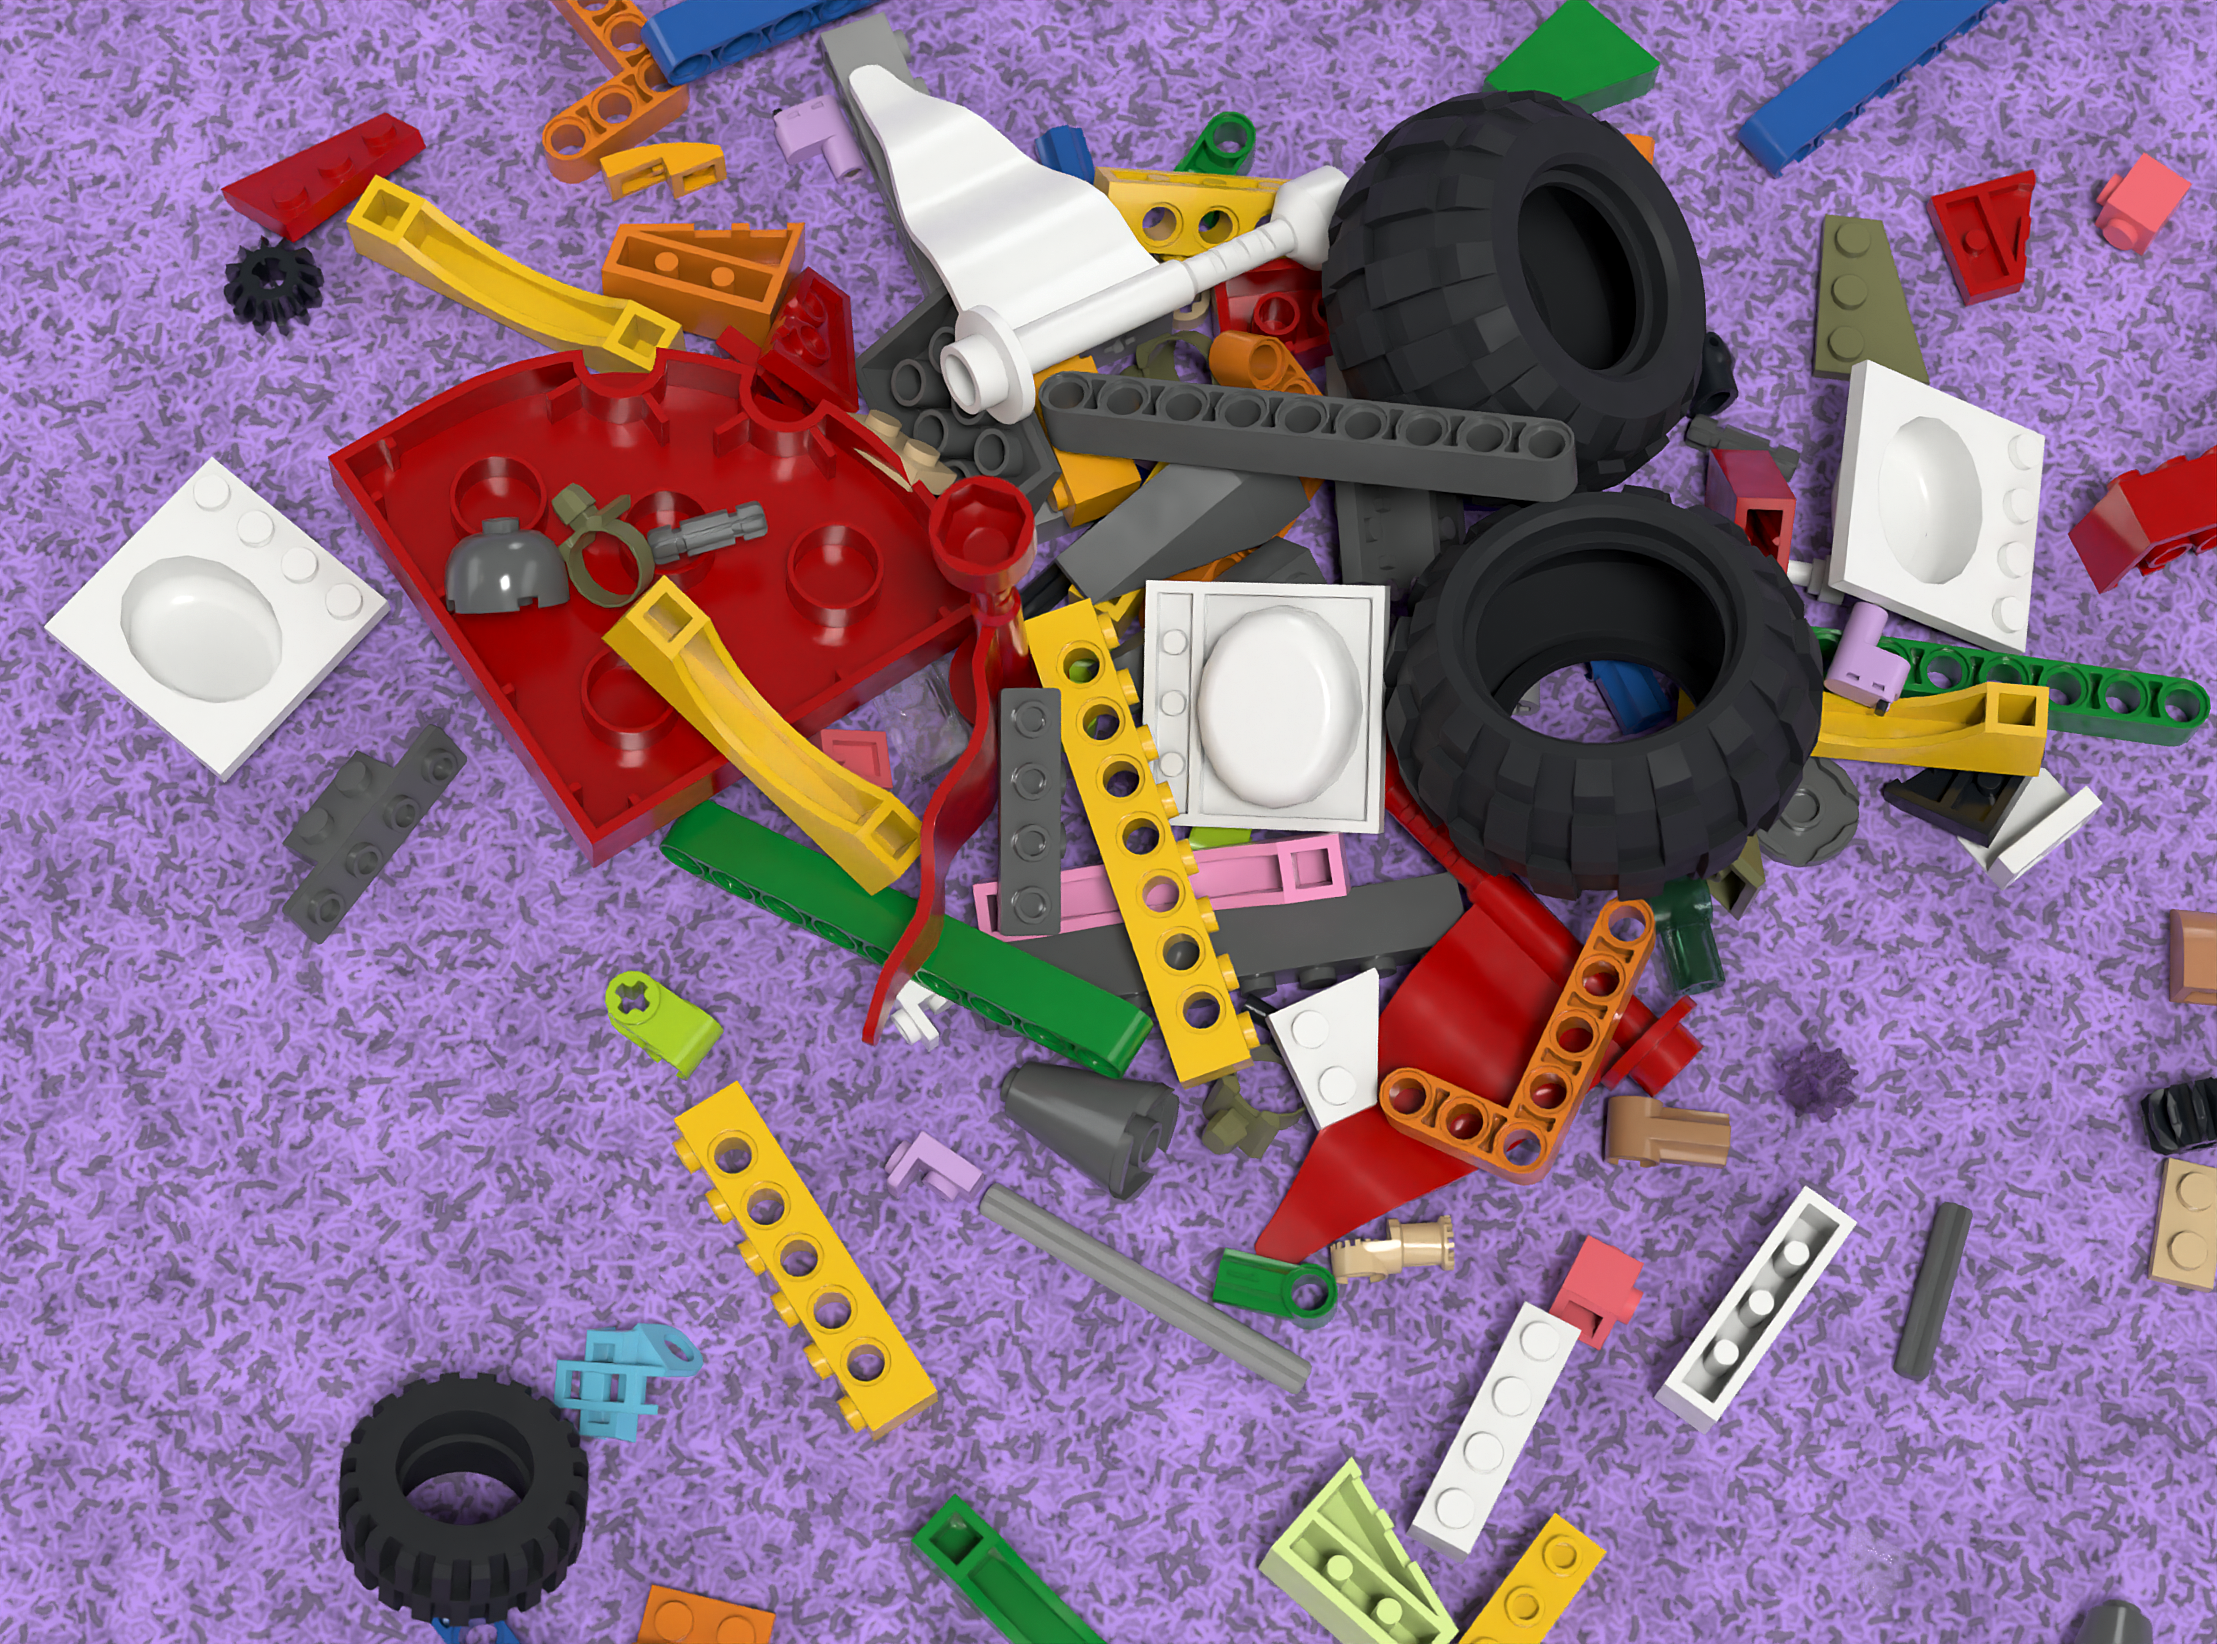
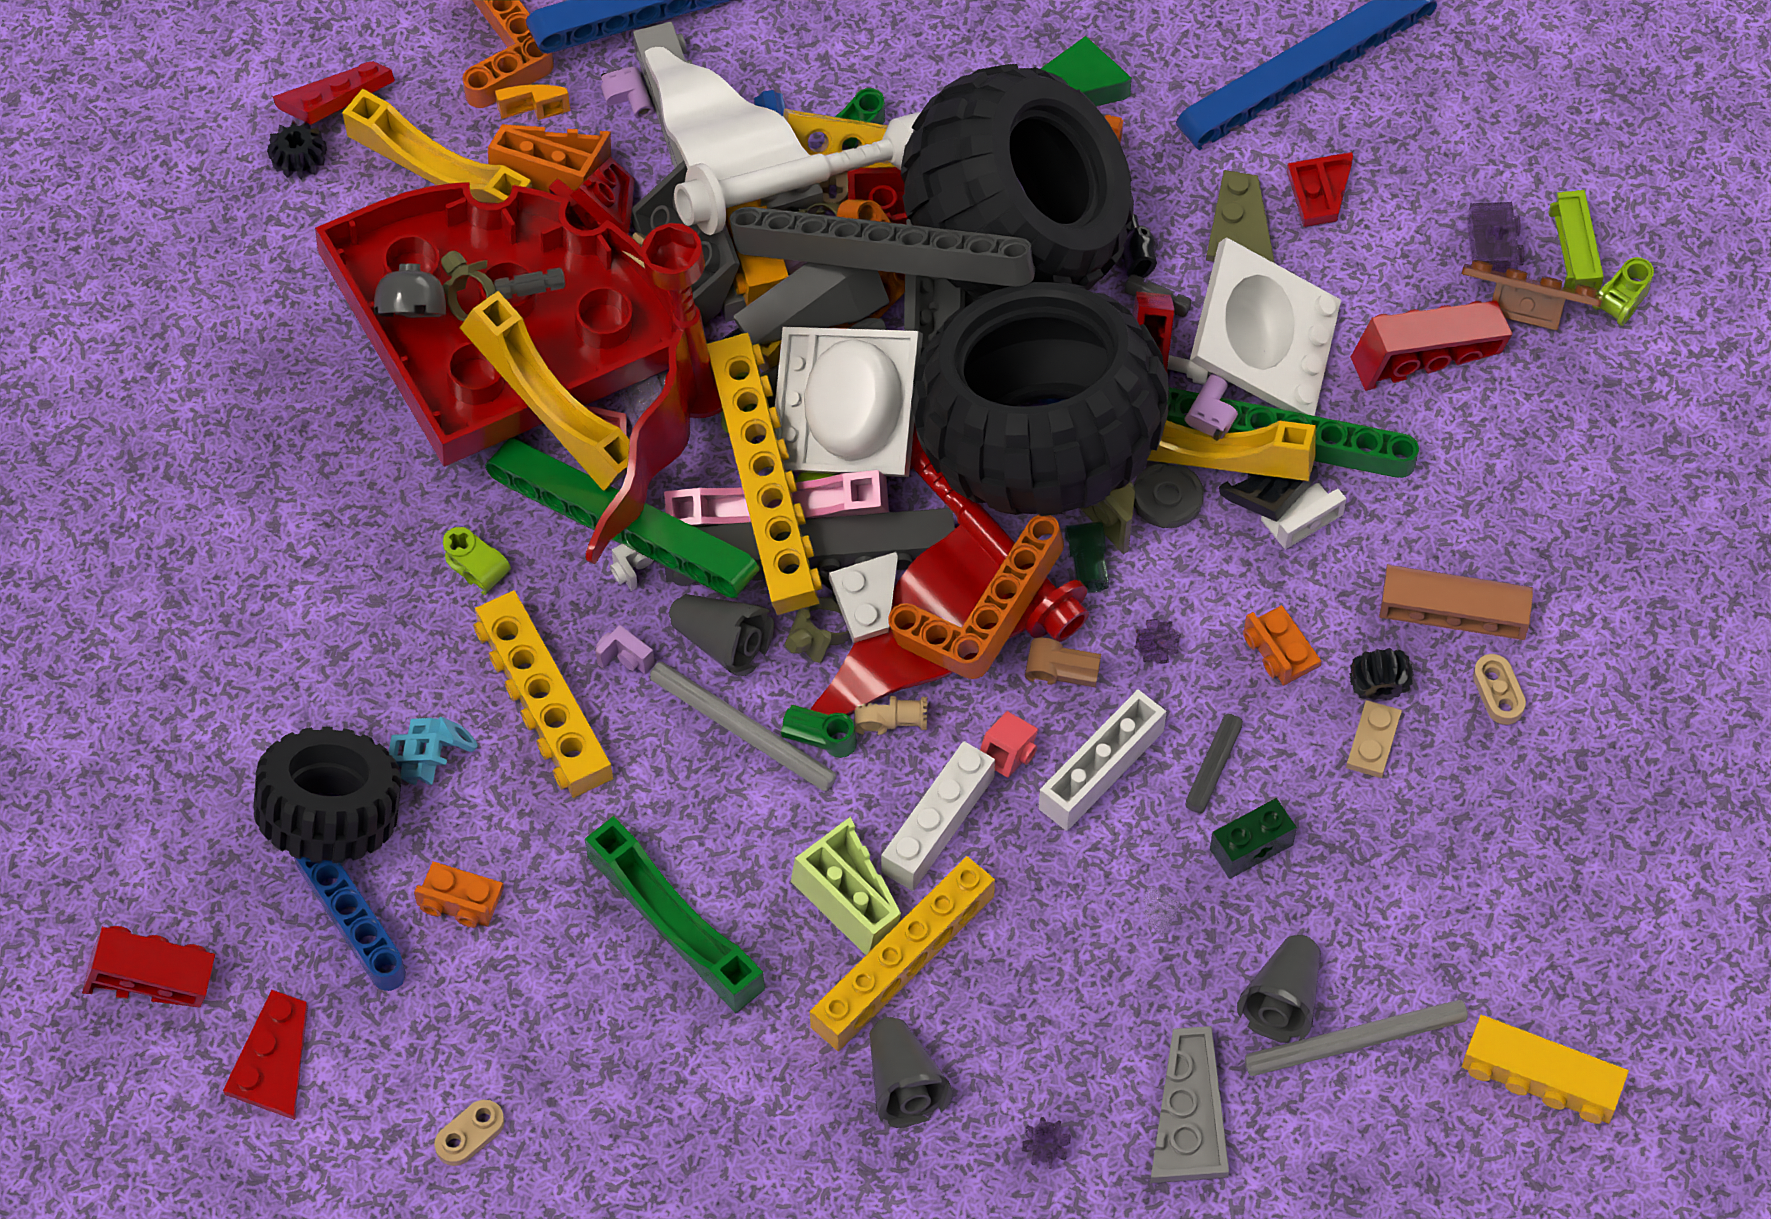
camera: 10 degrees right, 10 degrees down
white piece [44,457,391,783] -> none
dark grey bracket [282,724,467,944] -> none
dark grey bracket [998,688,1067,936] -> none
coral brick [2094,152,2192,256] -> none
none -> dark green brick [1210,798,1297,879]
none -> orange bracket [1243,605,1322,686]

